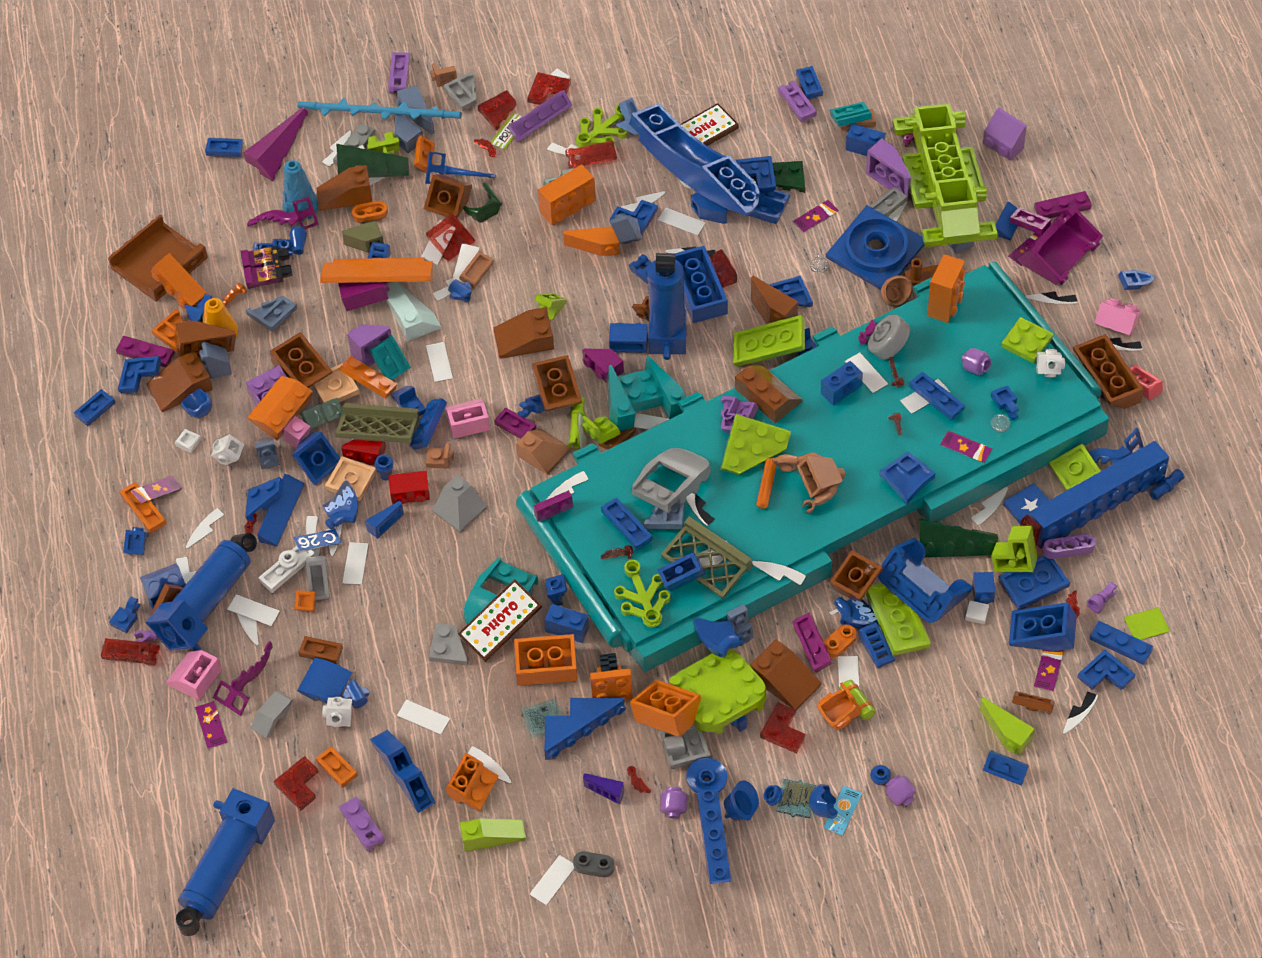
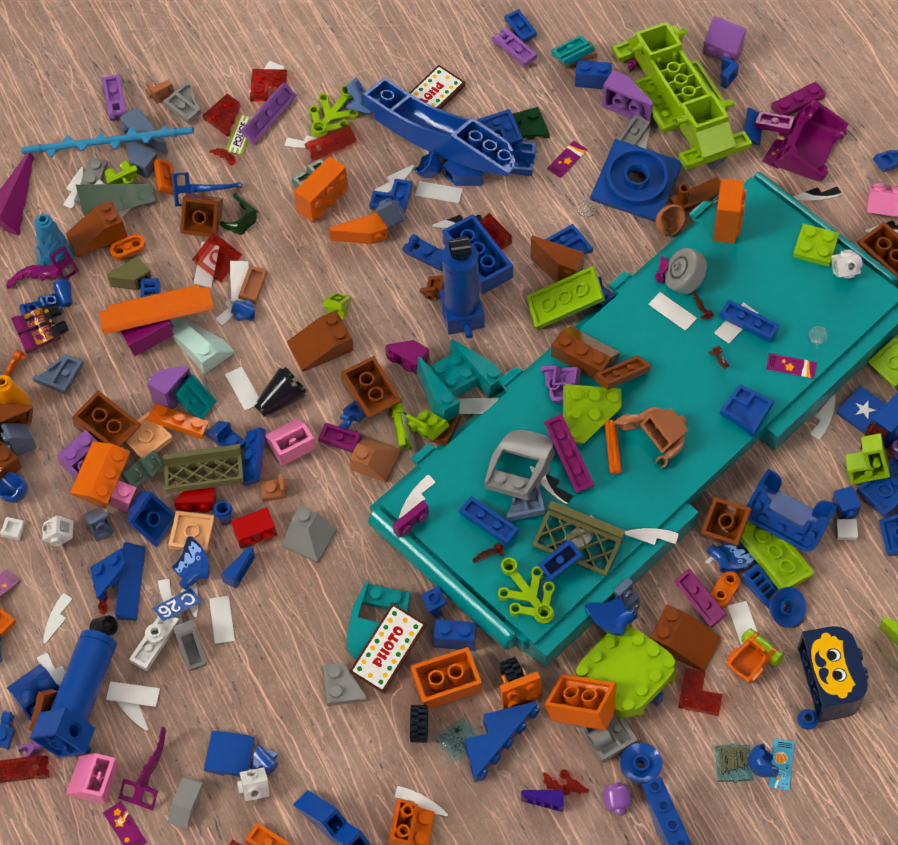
camera: 15 degrees left, 5 degrees up
orange tile [294,590,316,611] -> none
dark orange plate [298,636,343,664] -> none
white sticker [397,699,450,734] -> none
blue brick [609,323,648,353] -> none
blue piece [724,780,759,821] -> none
blue plate [764,785,783,806] -> none
blue brick [821,361,863,405] -> none
medium lavender head [885,775,916,807] -> none
dark green wing [919,519,998,558] -> none
medium lavender head [962,348,991,375] -> none
blue plate [991,385,1019,420] -> none
none -> black cone [254,367,307,417]
none -> black bush [410,705,428,743]
none -> blue hair [415,151,441,178]
none -> clear red piece [543,772,571,796]
none -> magenta plate [544,414,594,494]
none -> dark orange plate [594,356,651,390]
none -> blue bracket [720,57,739,89]
none -> blue dish [770,587,806,627]
none -> dark blue brick [797,626,869,723]

